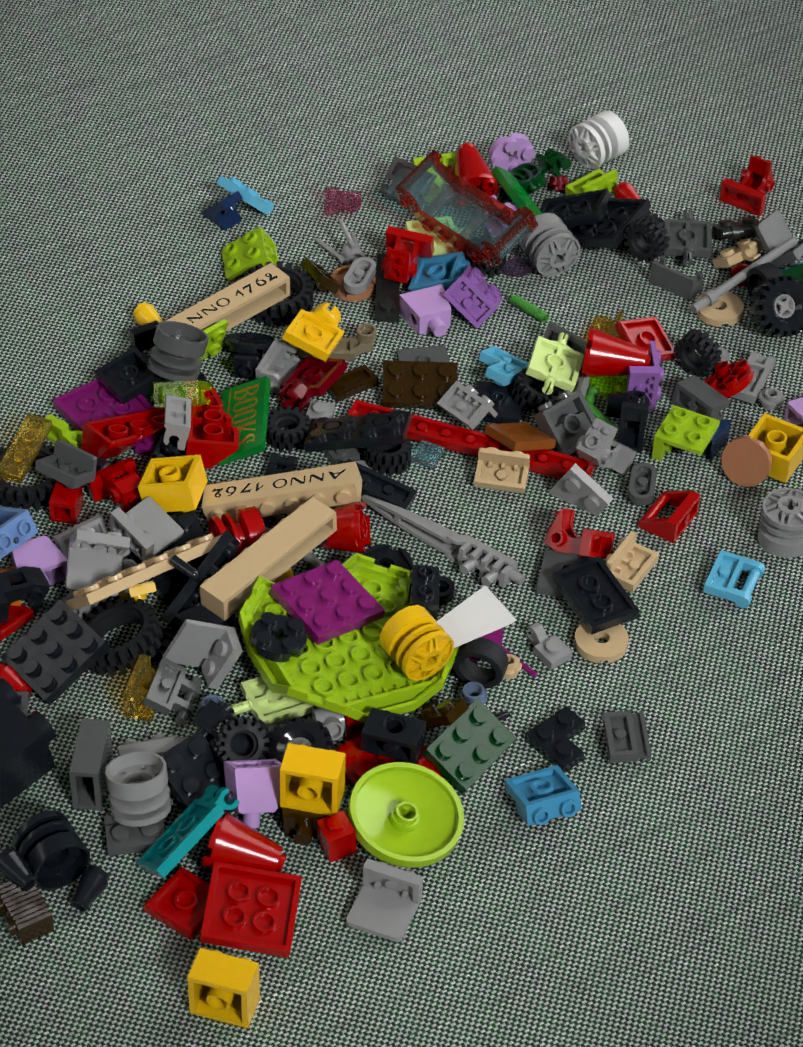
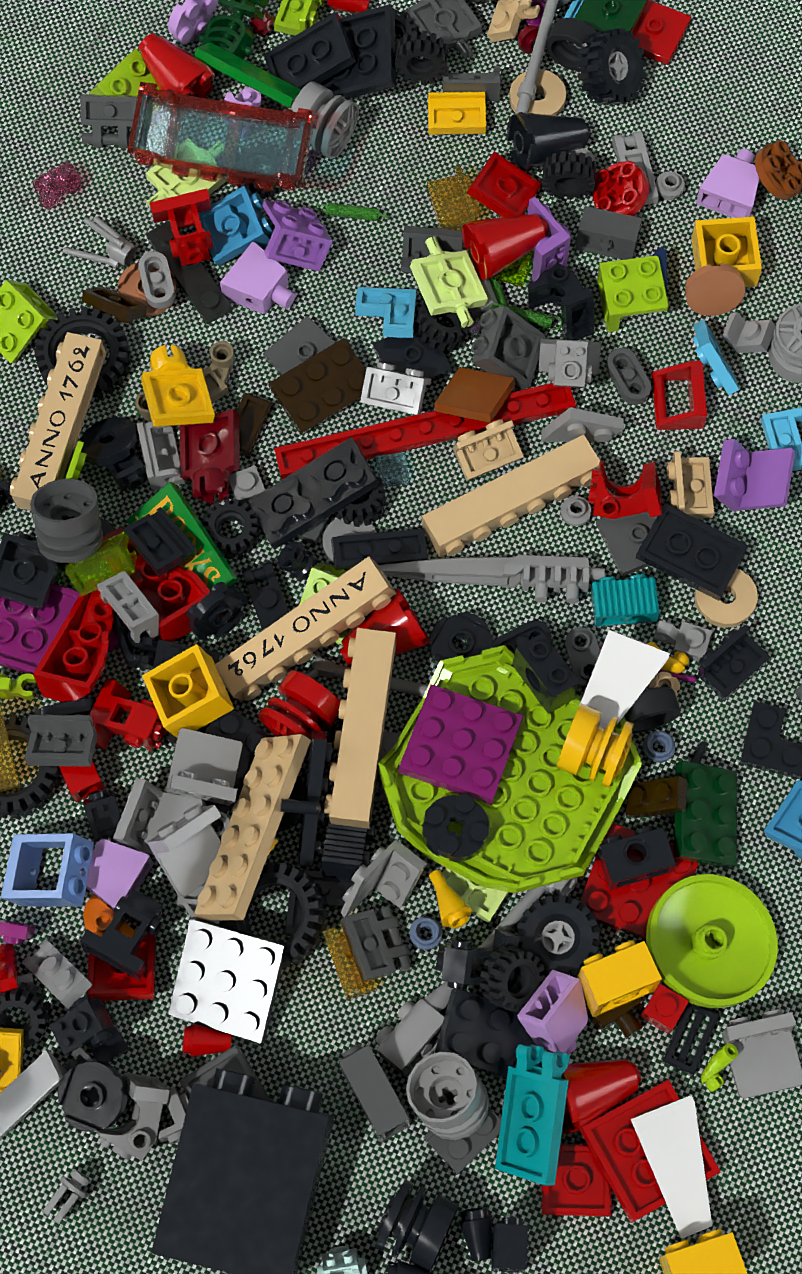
camera: 30 degrees left, 25 degrees up
none -> black bracket [83,788,121,842]
none -> black plate [123,507,196,577]
none -> black plate [186,582,248,641]
none -> black wheel [278,541,317,580]
none -> tan brick [422,434,600,557]
none -> yellow plate [428,92,486,135]
none -> yellow cone [429,870,472,929]
none -> black brick [491,1217,530,1273]
none -> black cone [507,112,591,171]
none -> light grey plate [560,496,591,526]
none -> teal brick [591,574,660,627]
none -> white sticker [631,1095,712,1239]
none -> yellow arm [647,642,690,674]
none -> black tile [662,1002,720,1077]
none -> medium azure plate [692,319,739,395]
none -> black bracket [697,625,771,702]
none -> lime arm [701,1043,738,1092]
none -> medium lavender bracket [714,439,795,511]
none -> light grey bracket [723,312,776,353]

